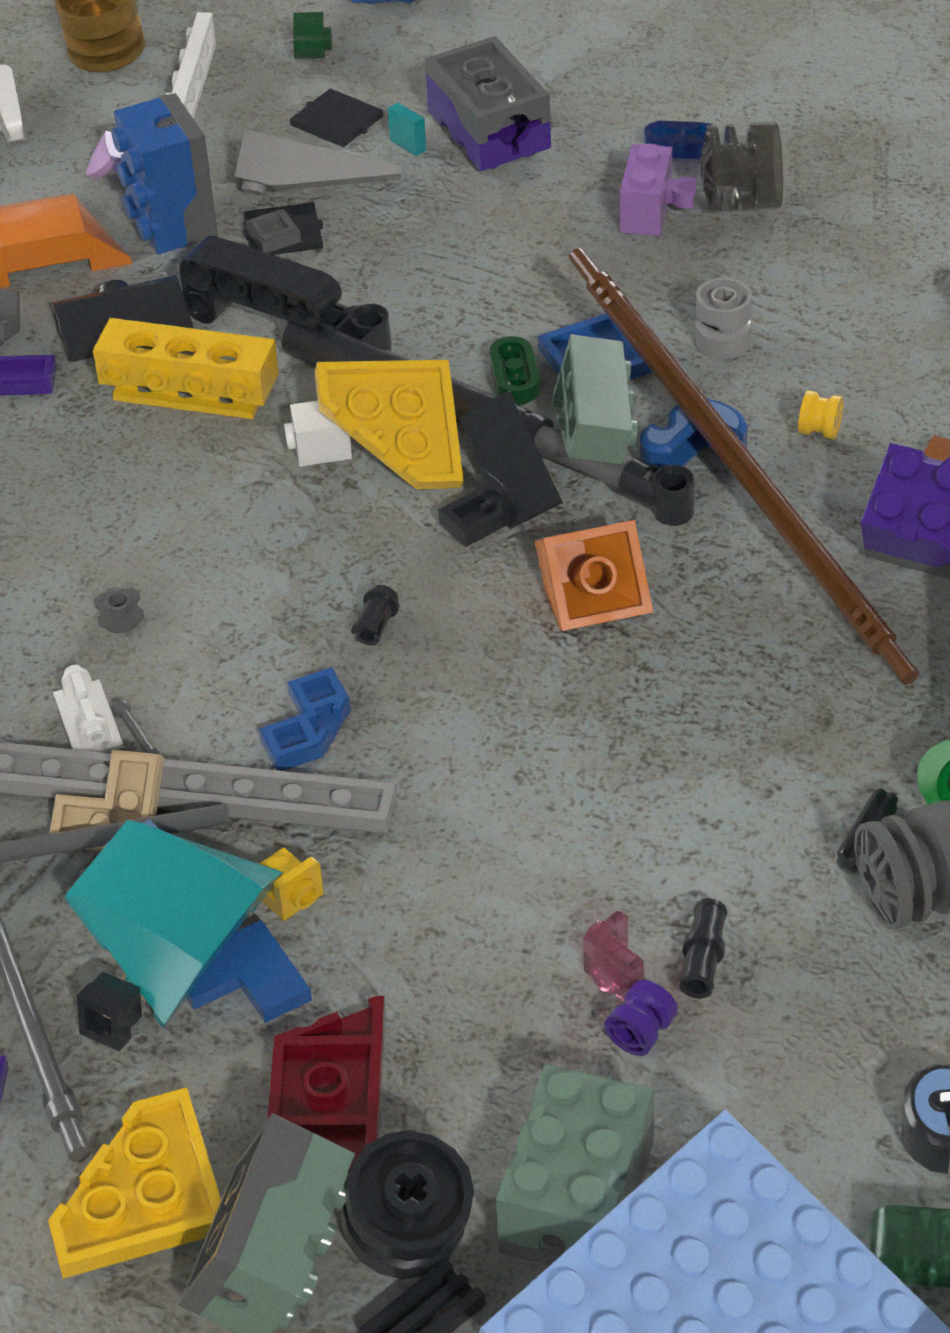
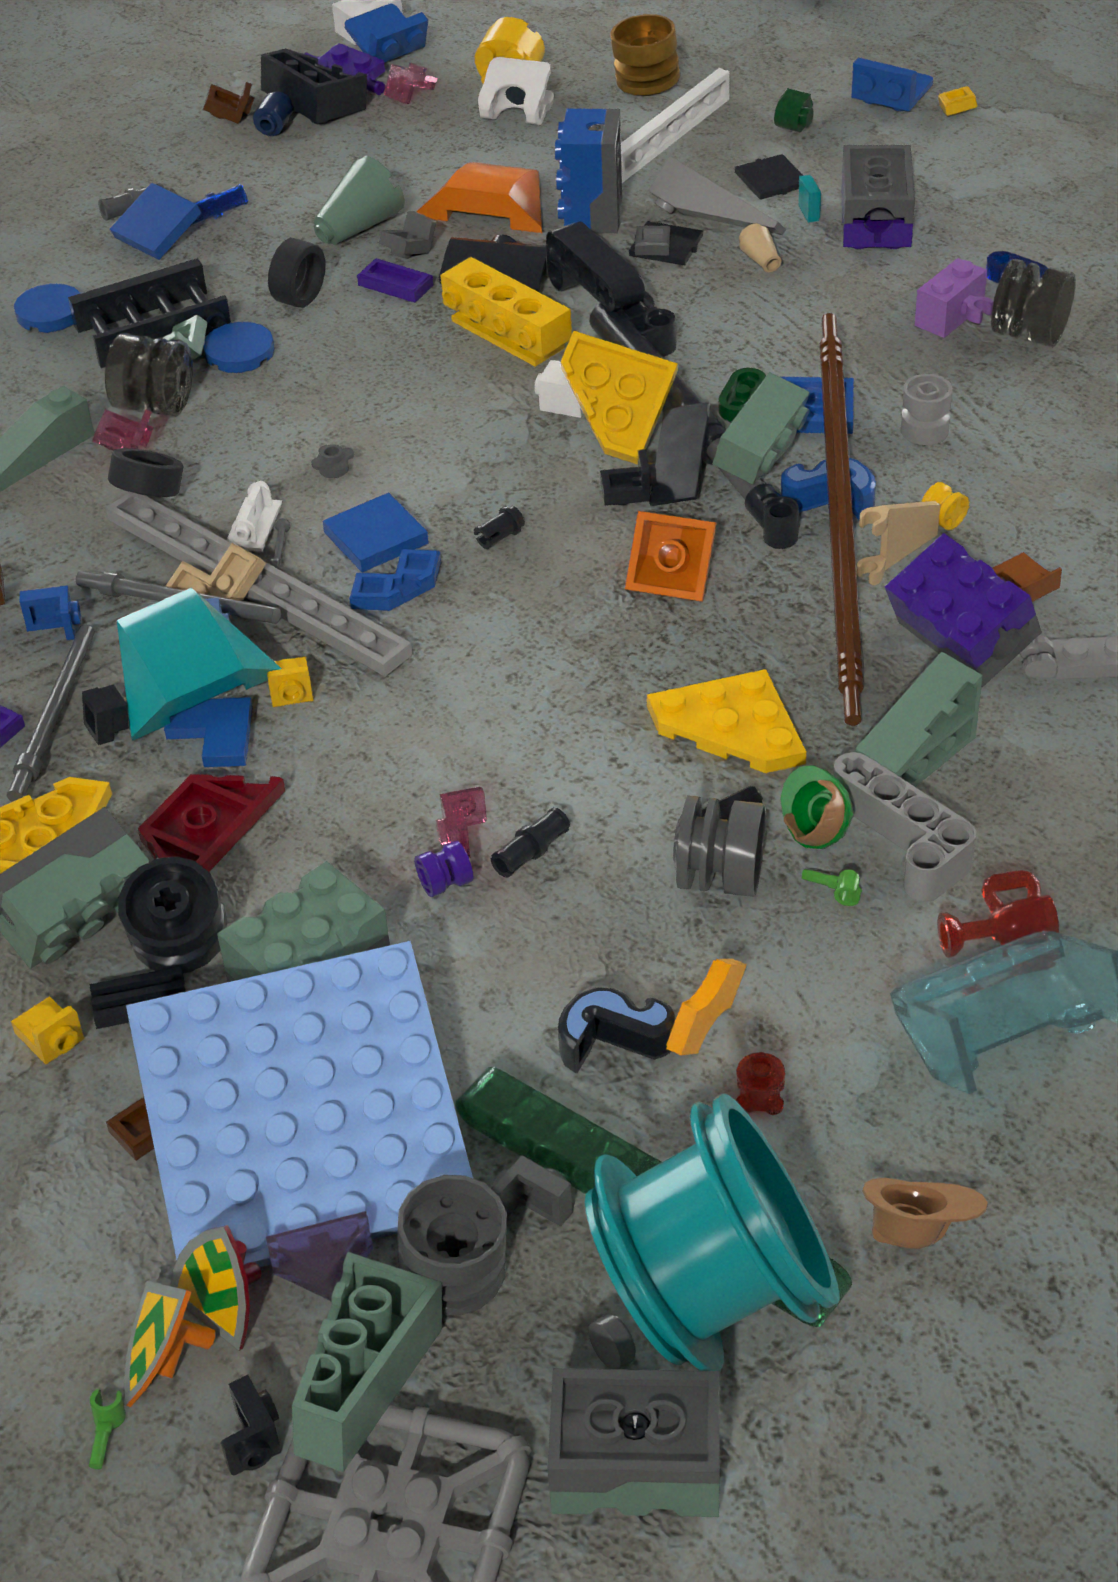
camera: 30 degrees right, 0 degrees up
none -> blue tile [323,492,429,573]
none -> yellow plate [647,669,807,773]
none -> tan cone [739,223,782,273]
none -> tan flag [856,501,940,585]

